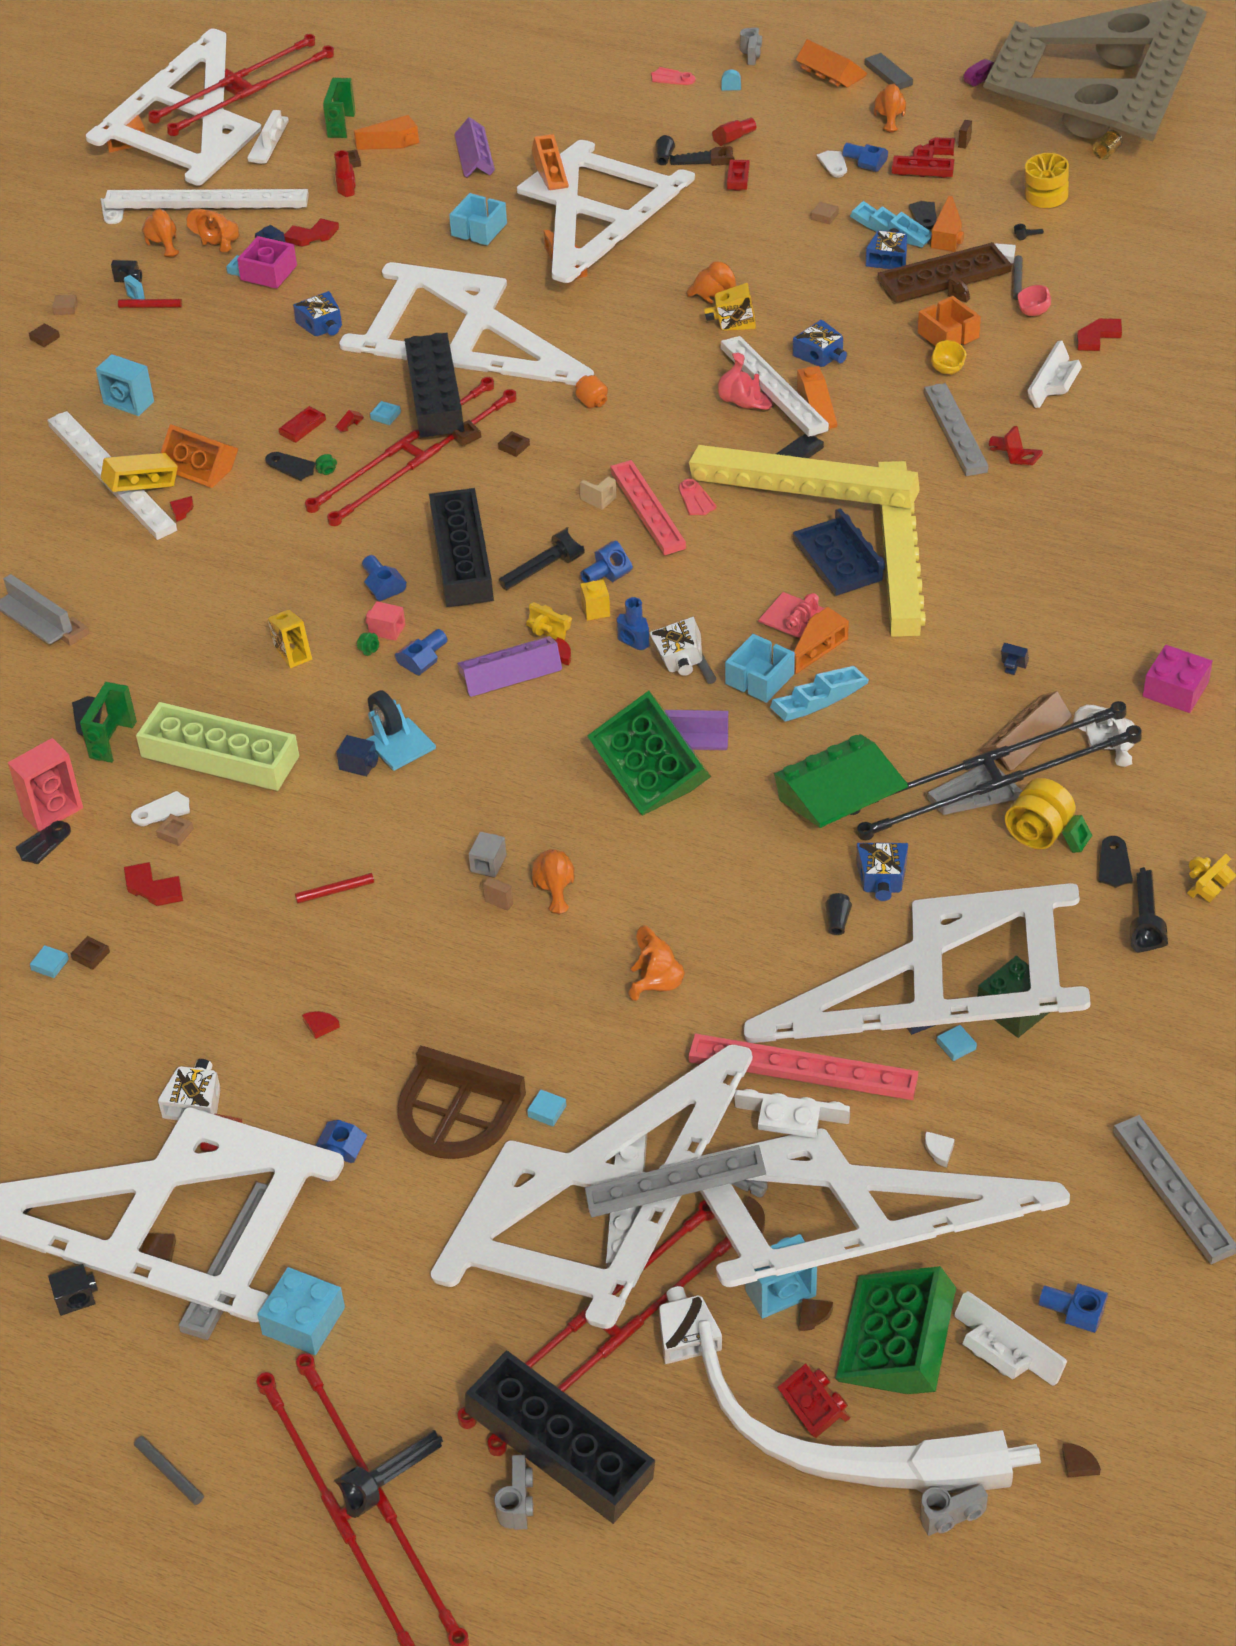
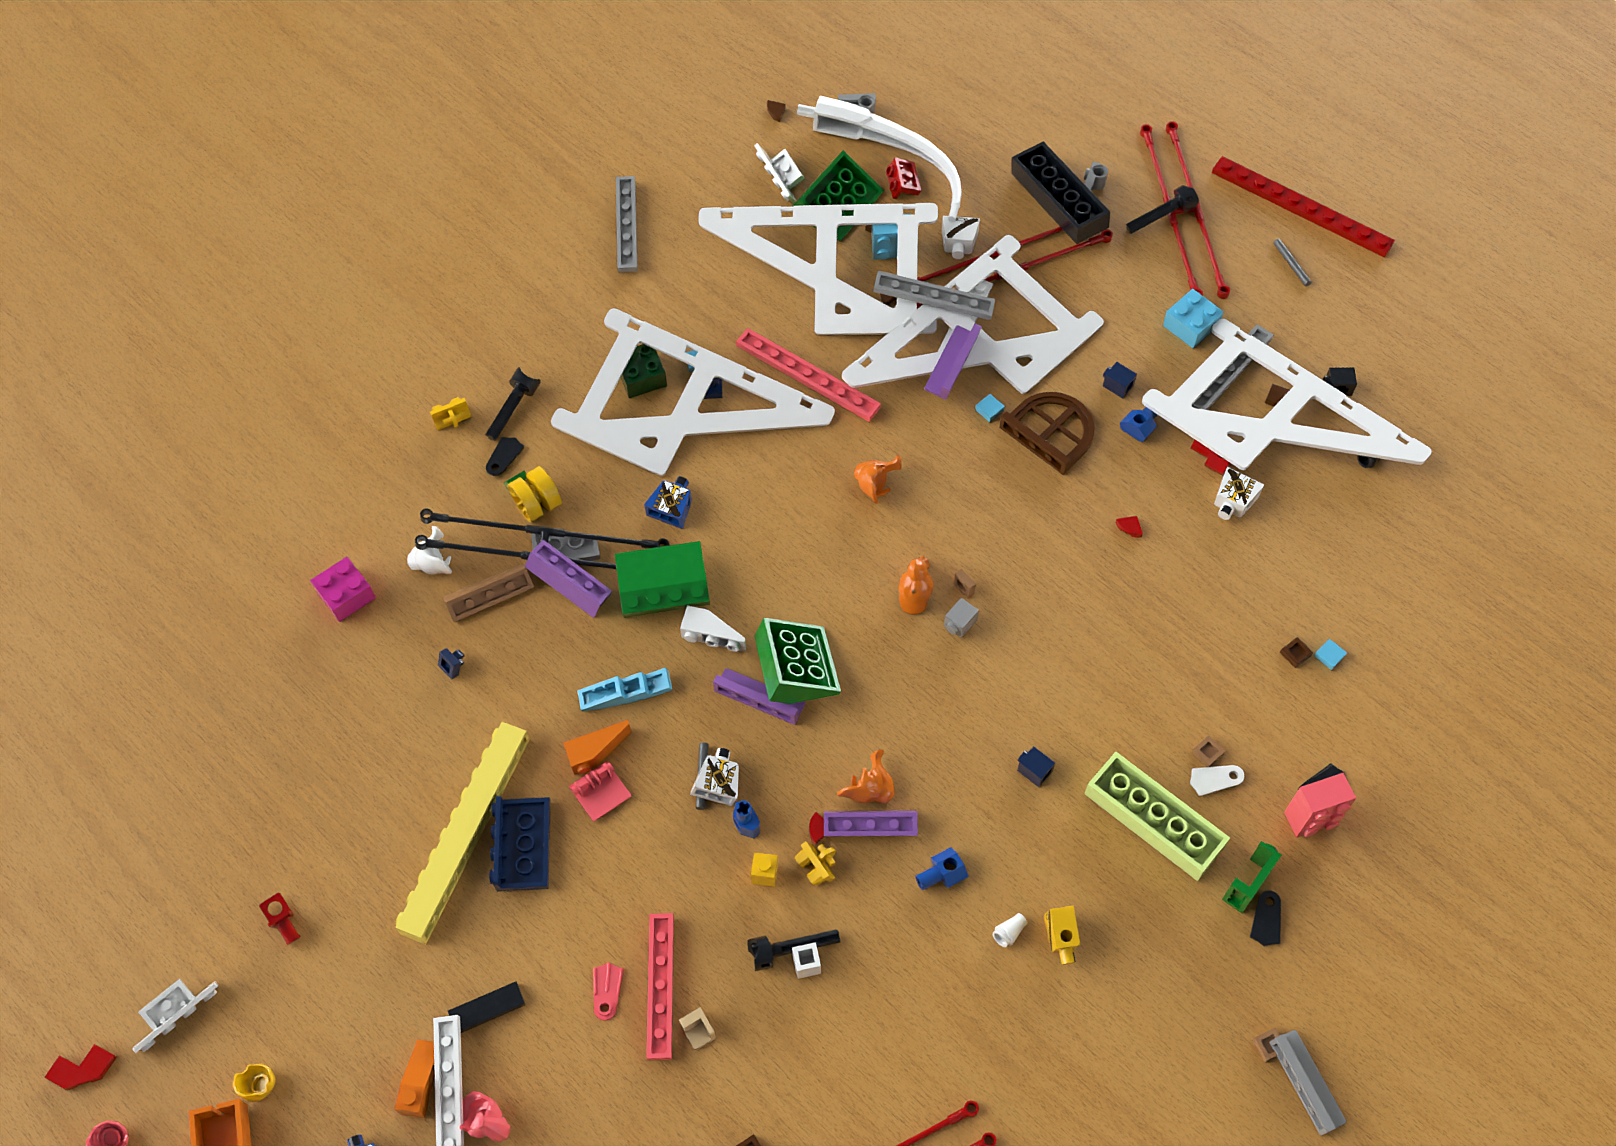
camera: 160 degrees left, 15 degrees up
red tile [124,862,183,906] -> none
red bar [295,873,374,904] -> none
green plate [357,632,379,656] -> none
blue piece [362,555,407,601] -> none
coral brick [365,601,405,641] -> none
medium azure plate [366,690,436,771] -> none
black brick [429,488,494,607] -> none
blue piece [580,541,633,583] -> none
light yellow brick [689,445,920,508] -> none
medium azure piece [725,634,795,703] -> none
white bracket [734,1089,850,1138] -> none
black cone [825,893,852,935] -> none
light grey plate [924,383,988,476] -> none
white tile [925,1131,955,1168] -> none
blue piece [1039,1283,1108,1333] -> none
none -> medium lavender panel [525,540,612,617]
none -> white slope [680,605,746,652]
none -> white brick [792,942,821,979]
none -> orange piece [837,749,895,803]
none -> medium lavender panel [924,323,982,400]
none -> white cone [993,913,1028,947]
none -> dark blue brick [1103,362,1137,399]
none -> red plate [1212,156,1395,258]

